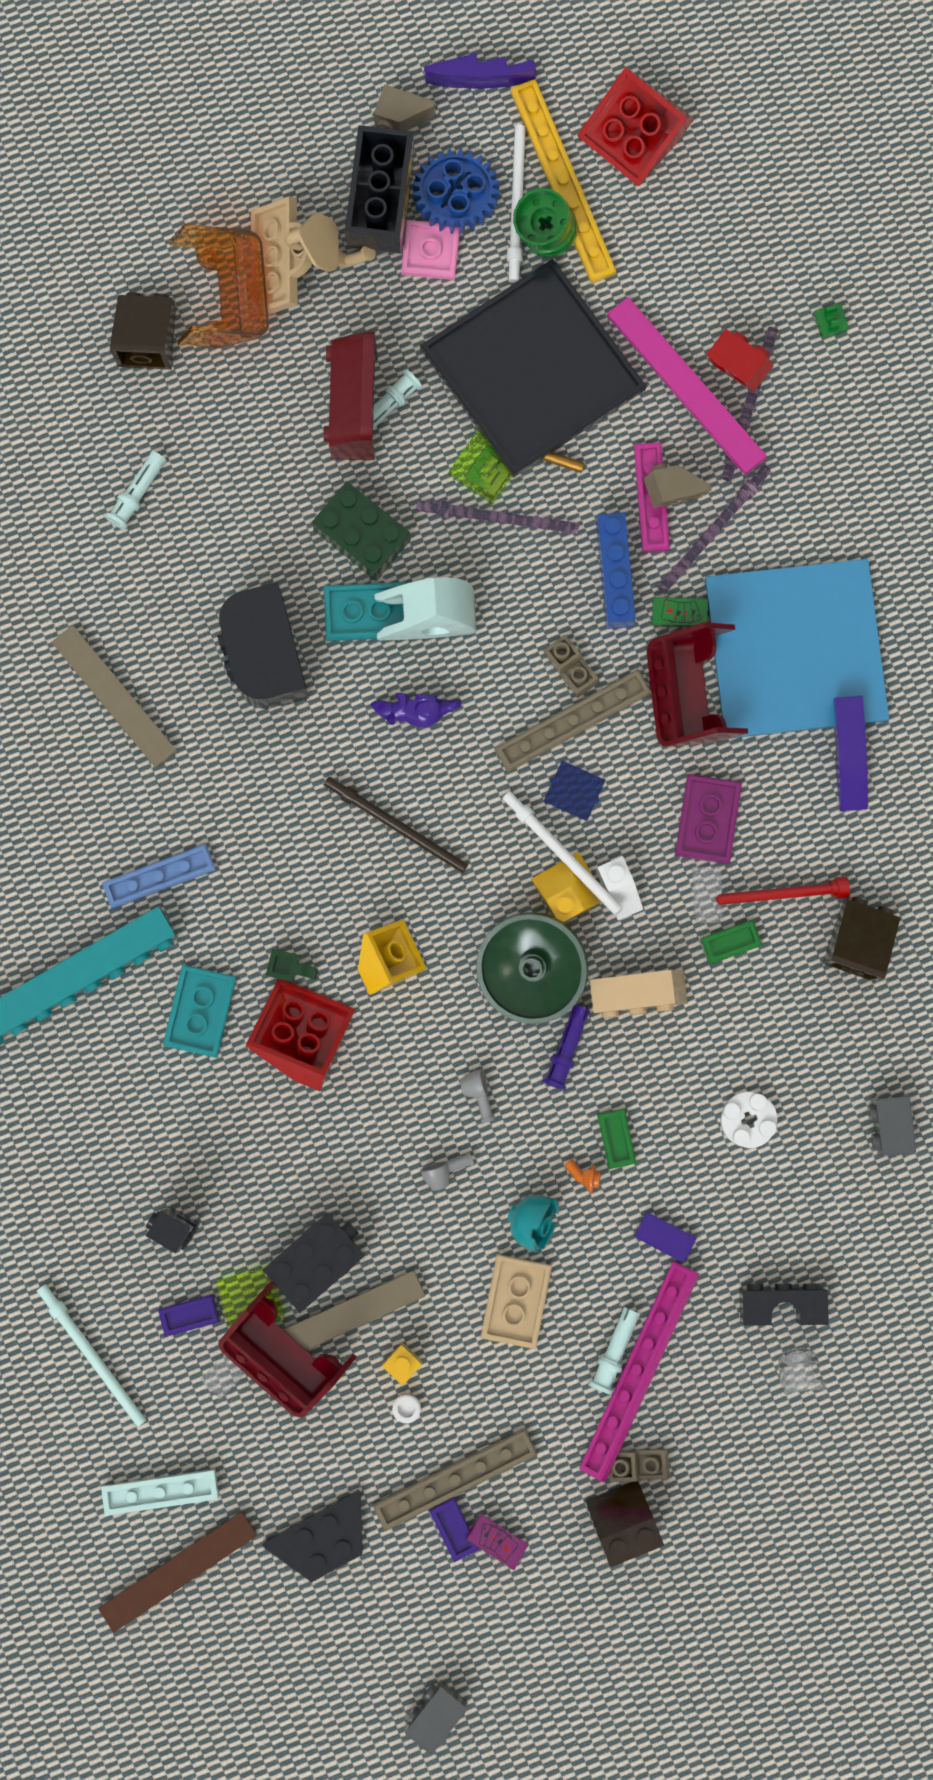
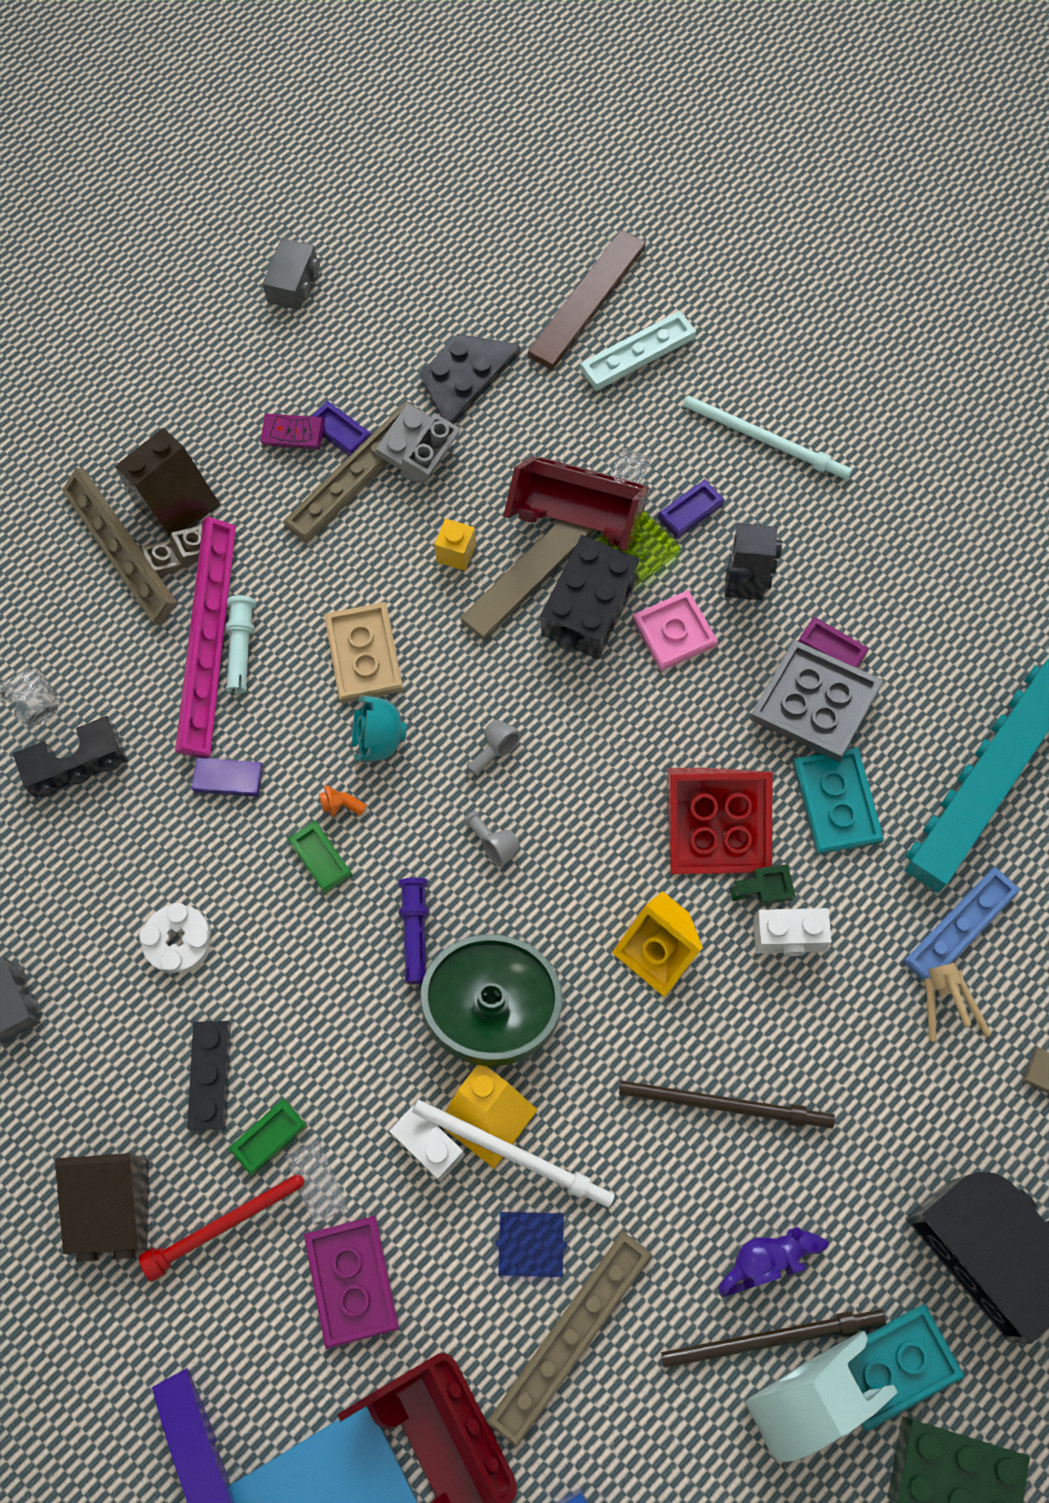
camera: 160 degrees right, 15 degrees down
white tile [392,1393,421,1423] -> none
dark tan slope [543,635,599,698] -> none
tan wedge [590,970,688,1018] -> none
none -> dark tan tile [62,468,177,625]
none -> black plate [187,1021,231,1131]
none -> light grey brick [375,403,460,482]
none -> bright pink tile [632,590,718,671]
none -> dark brown bar [661,1309,886,1368]
none -> plate [750,640,883,762]
none -> white brick [753,908,832,956]
none -> magenta tile [798,617,870,668]
none -> tan plant [924,962,991,1042]

